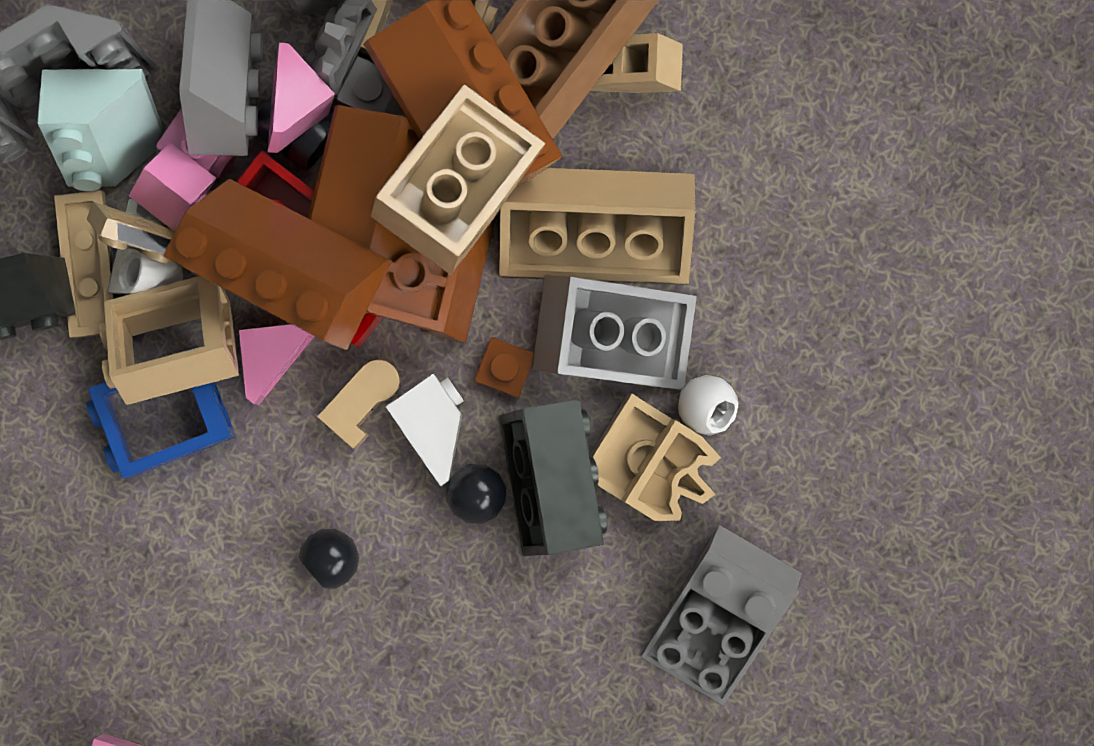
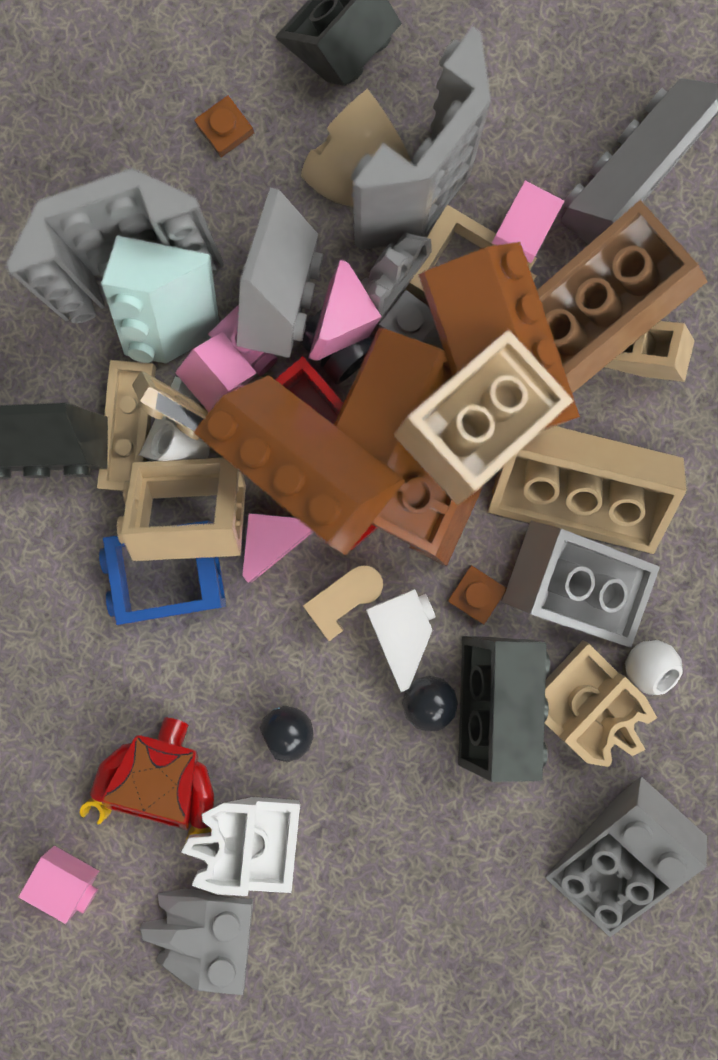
camera: 15 degrees right, 0 degrees up
none -> torso [79,717,214,840]
none -> white plate [181,797,300,896]

